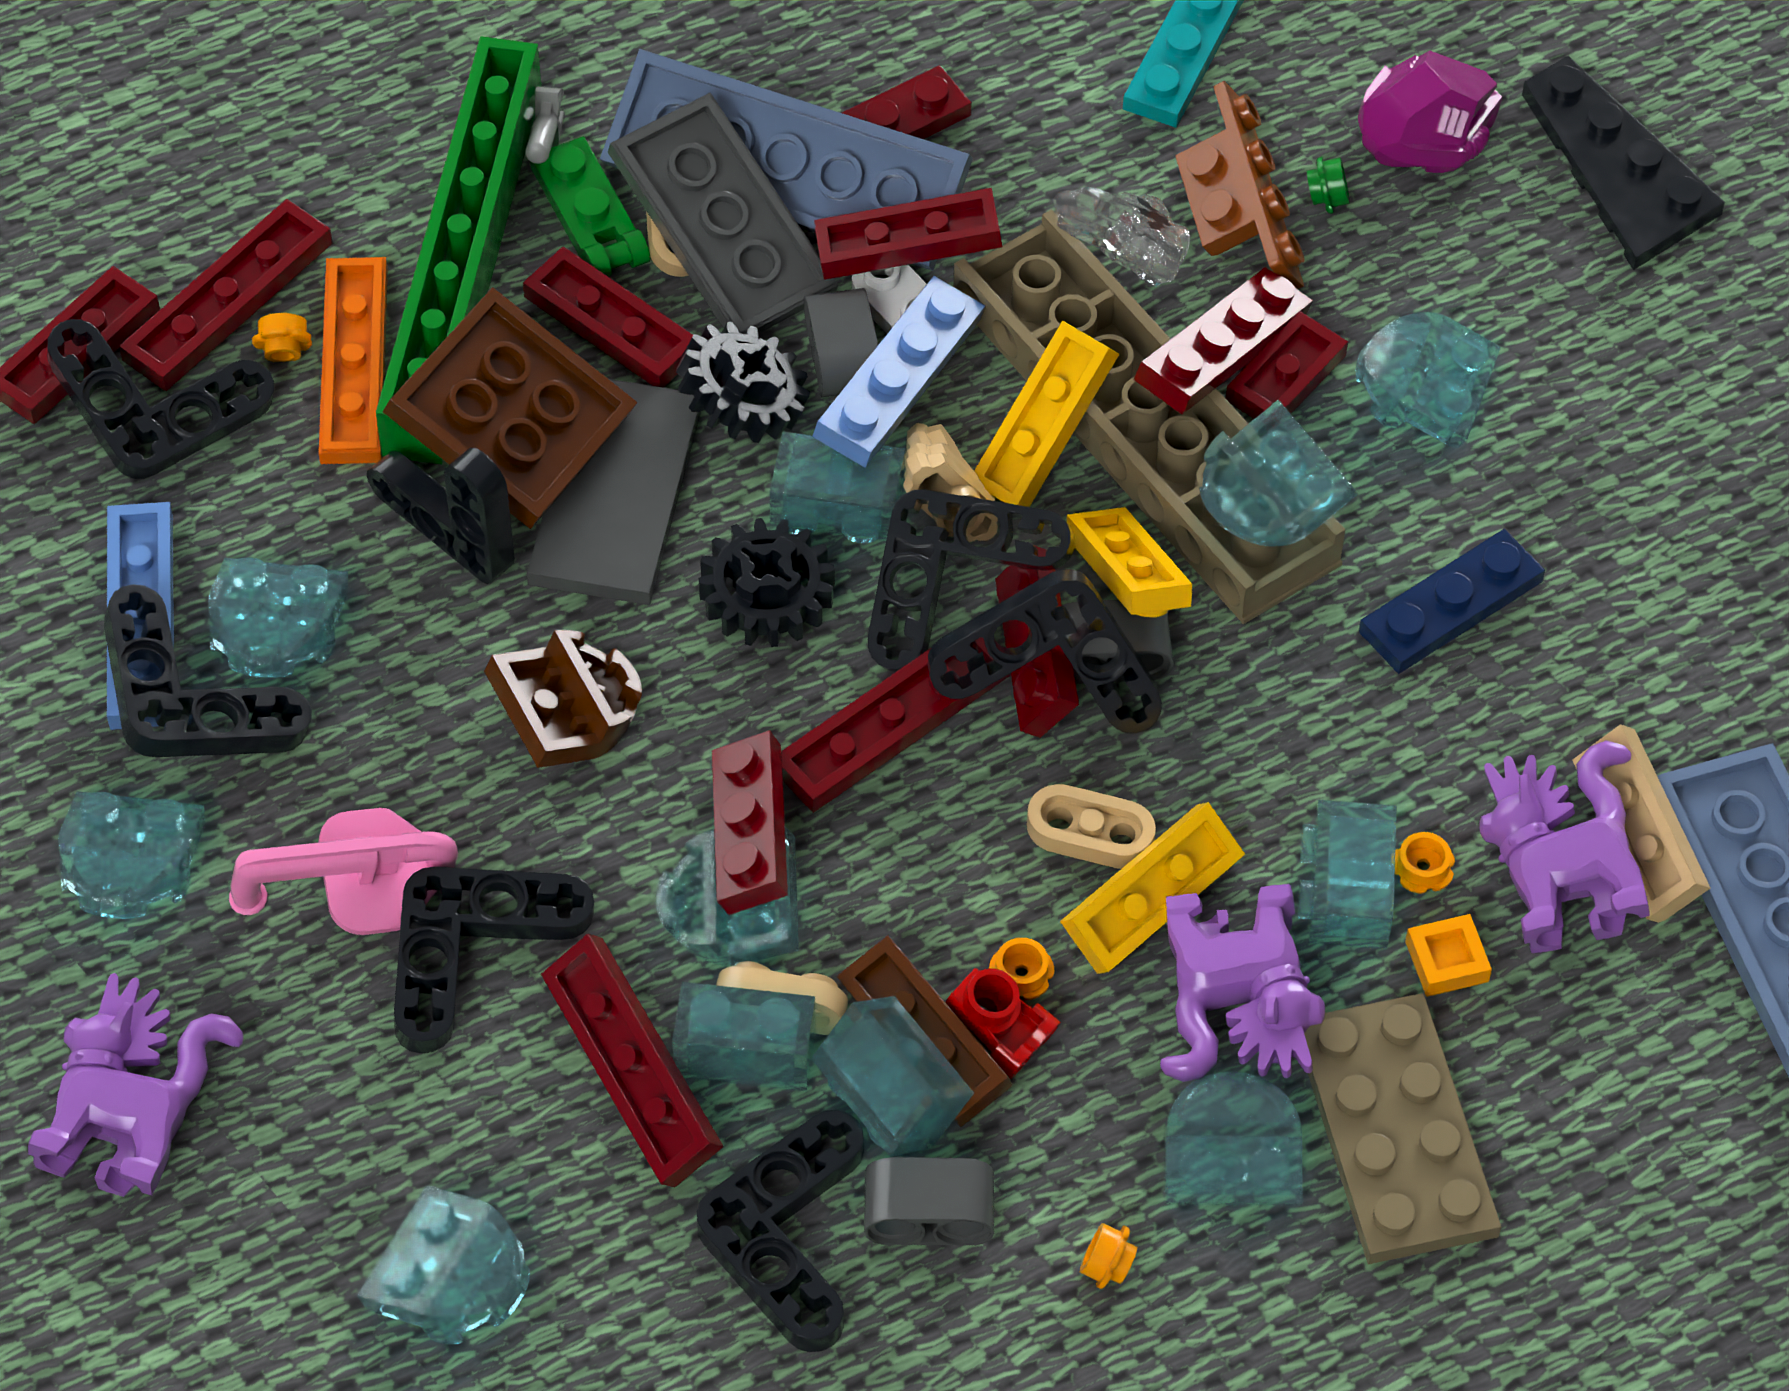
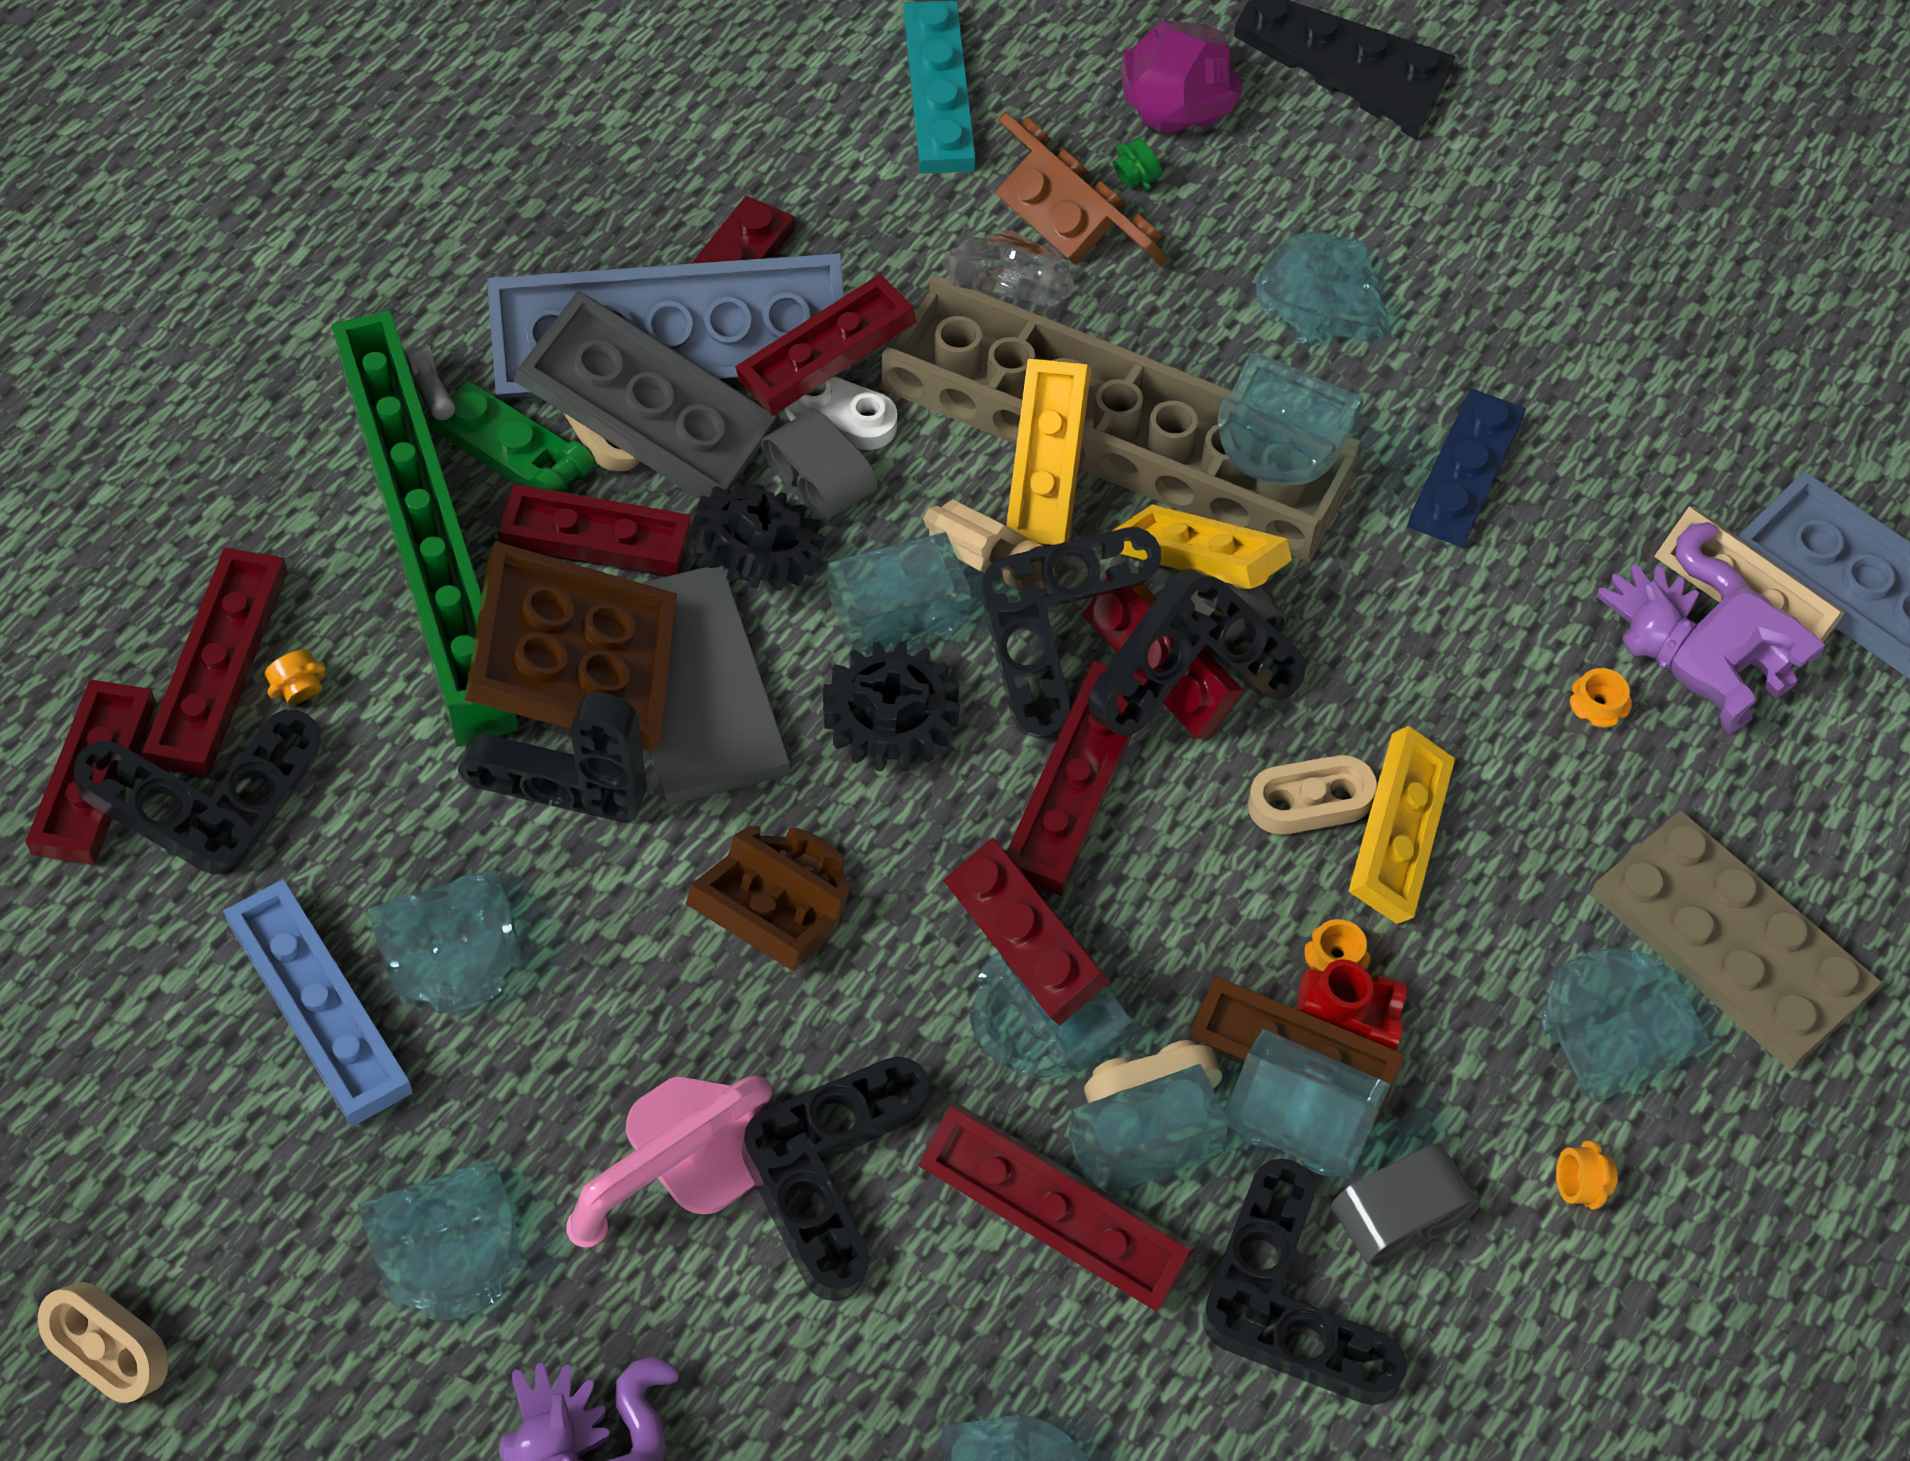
camera: 30 degrees left, 0 degrees up
black beam [104,584,312,757] -> none
orange tile [319,257,388,464] -> none
plate [812,276,985,468] -> none
plate [1133,267,1313,415] -> none
medium lavender animal [1160,884,1325,1082] -> none
dark red plate [1225,310,1348,432] -> none
clear light blue brick [1297,800,1397,950] -> none
light orange plate [1405,914,1492,997] -> none

